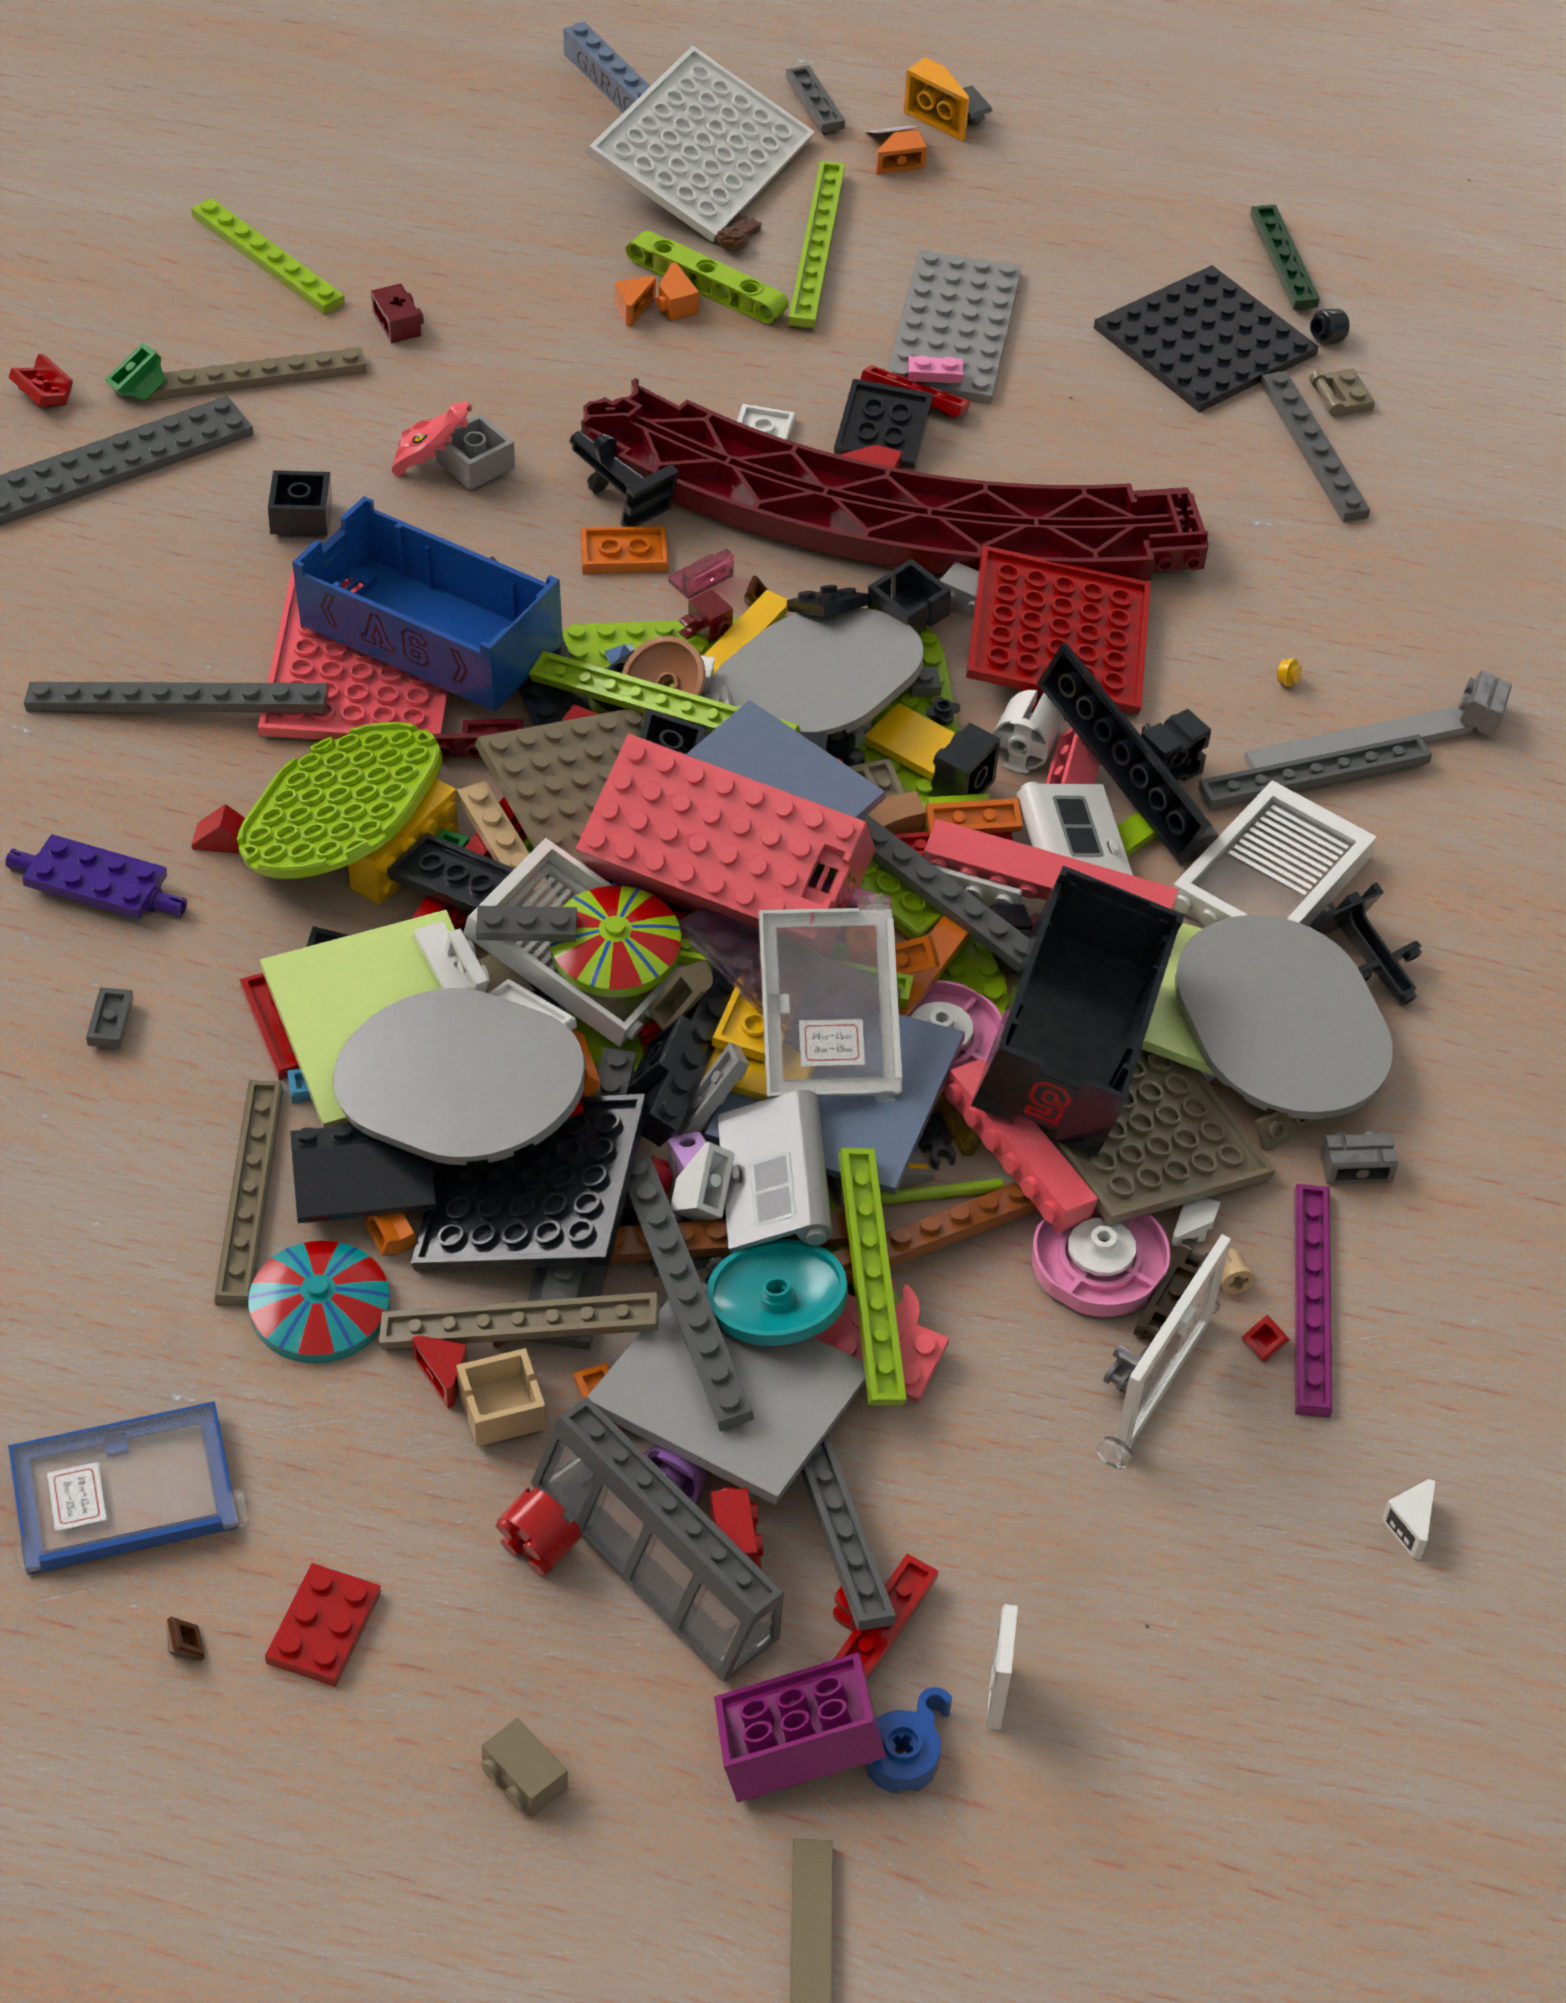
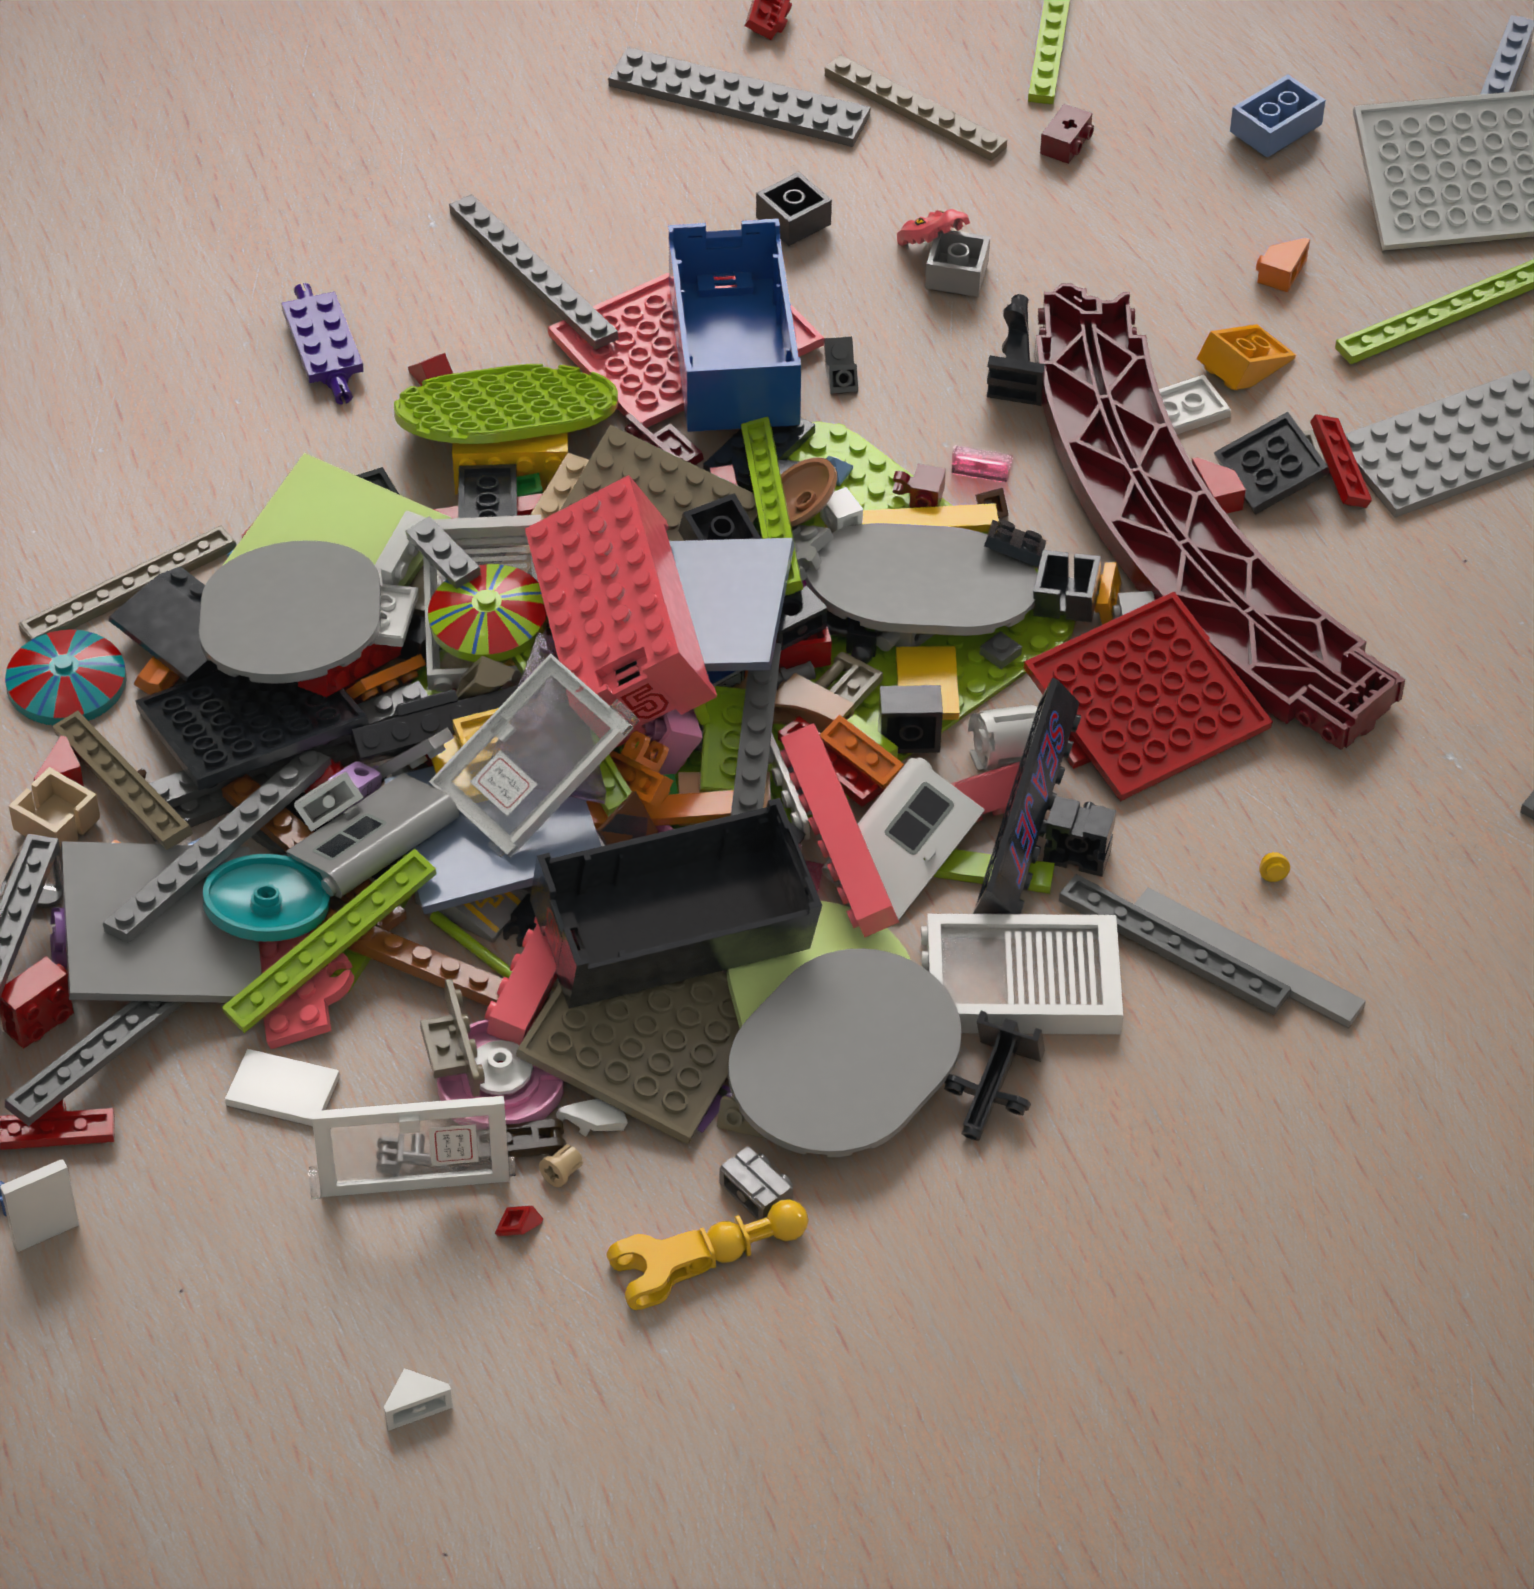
camera: 55 degrees right, 0 degrees up
dark grey plate [86,987,134,1048] -> none
green slope [104,342,166,400] -> none
orange tile [580,526,669,574] -> none
orange slope [615,276,656,327] -> none
lime beam [625,230,789,324] -> none
reddish brown piece [716,214,762,249] -> none
bright pink plate [908,355,963,383] -> none
black plate [926,697,960,726] -> none
magenta tile [1294,1184,1332,1418] -> none
flat silver brick [1458,670,1512,736] -> none
none -> white tile [225,1049,340,1126]
none -> dark tan bracket [420,978,485,1097]
none -> piece [597,791,659,845]
none -> yellow piece [606,1199,809,1310]
none -> light orange slope [1196,324,1296,390]
none -> medium blue brick [1230,74,1326,158]

